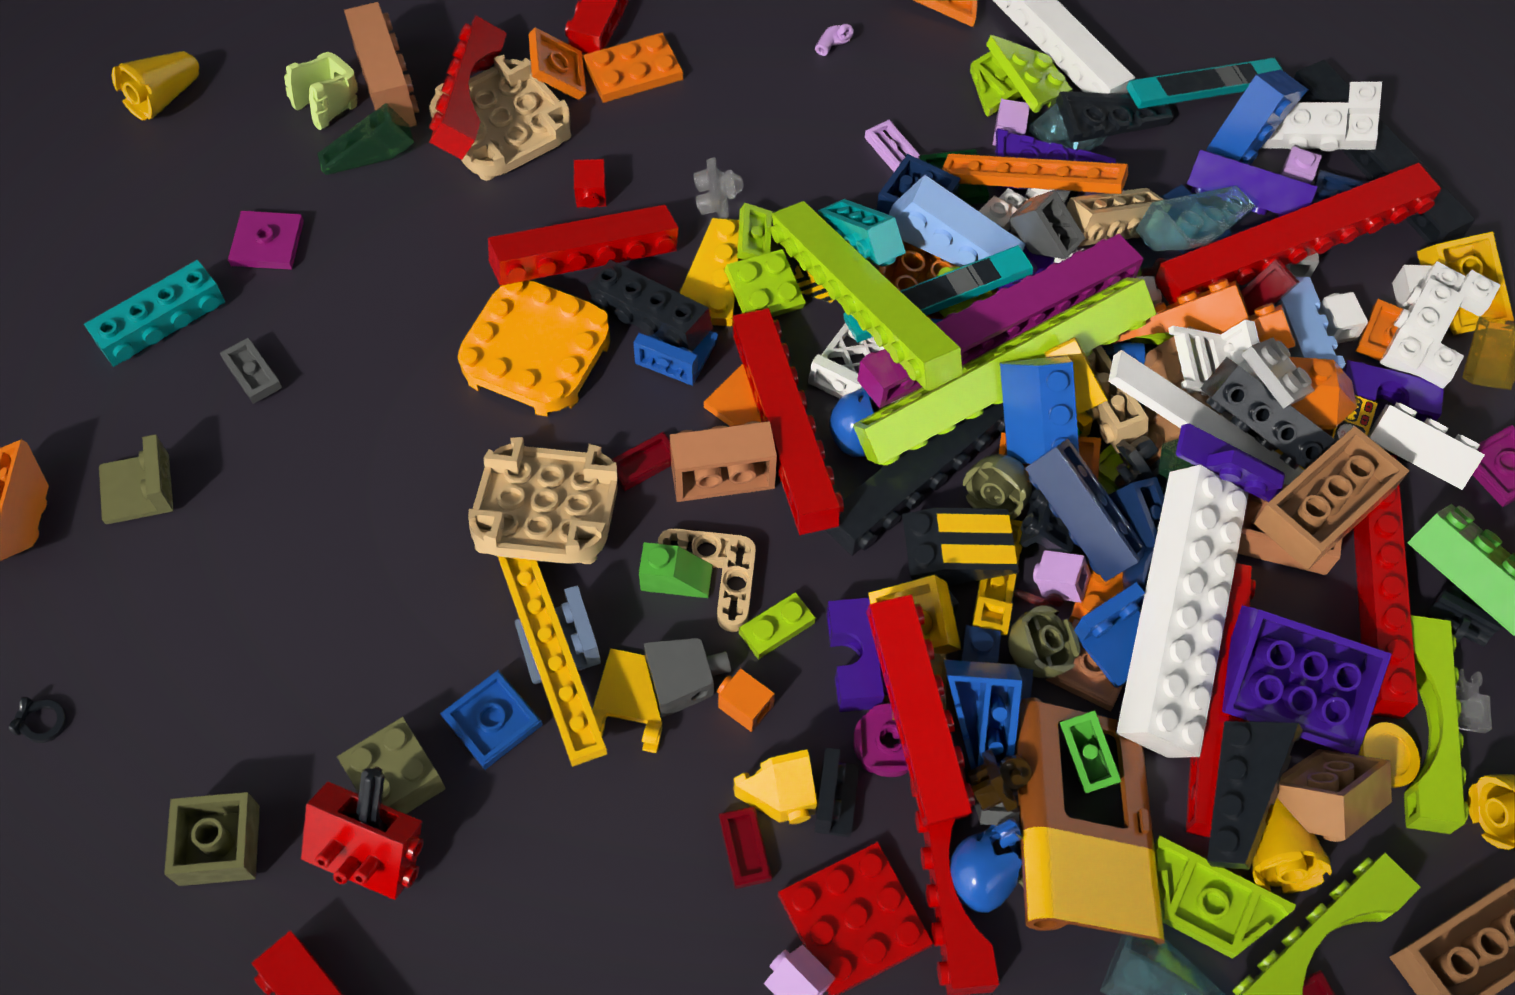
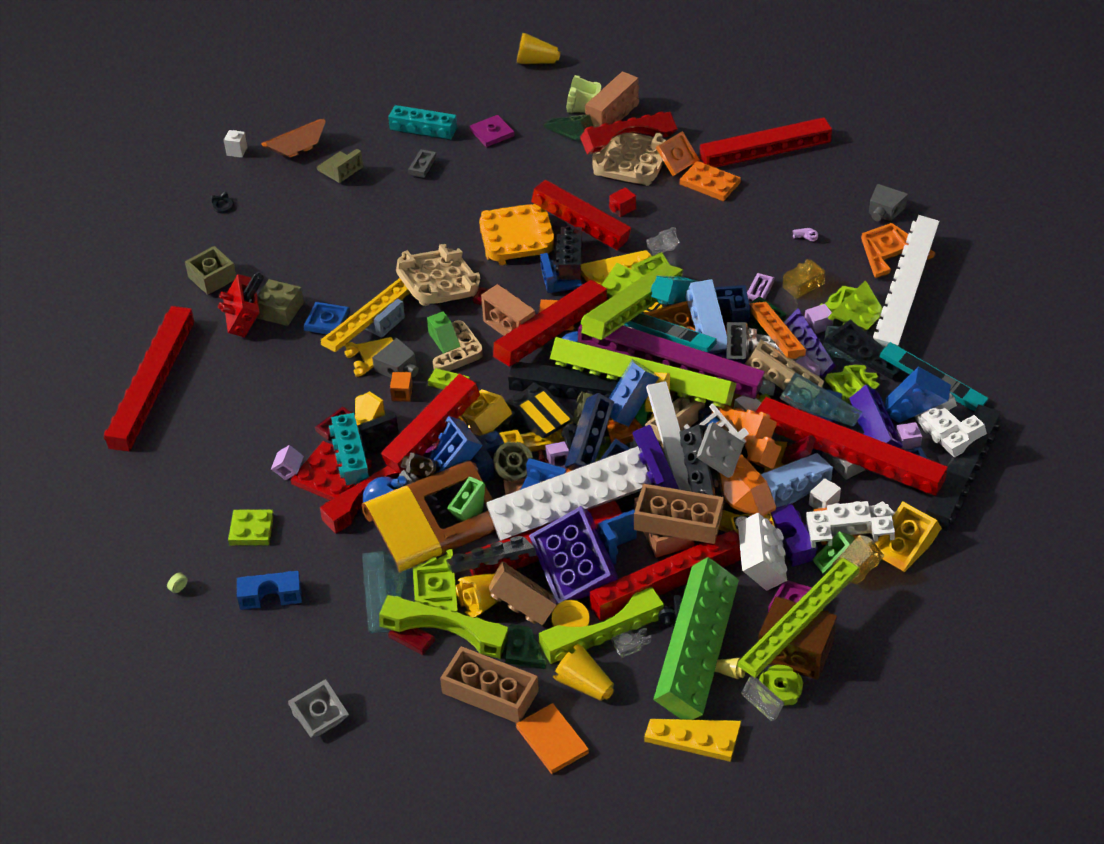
camera: 60 degrees right, 15 degrees down
none -> teal brick [329,413,369,486]
none -> clear green wing [505,624,547,669]
none -> blue bracket [598,510,637,565]
none -> clear yellow brick [783,259,825,299]
none -> bright green slope [812,531,863,574]
none -> lime plate [825,365,880,404]

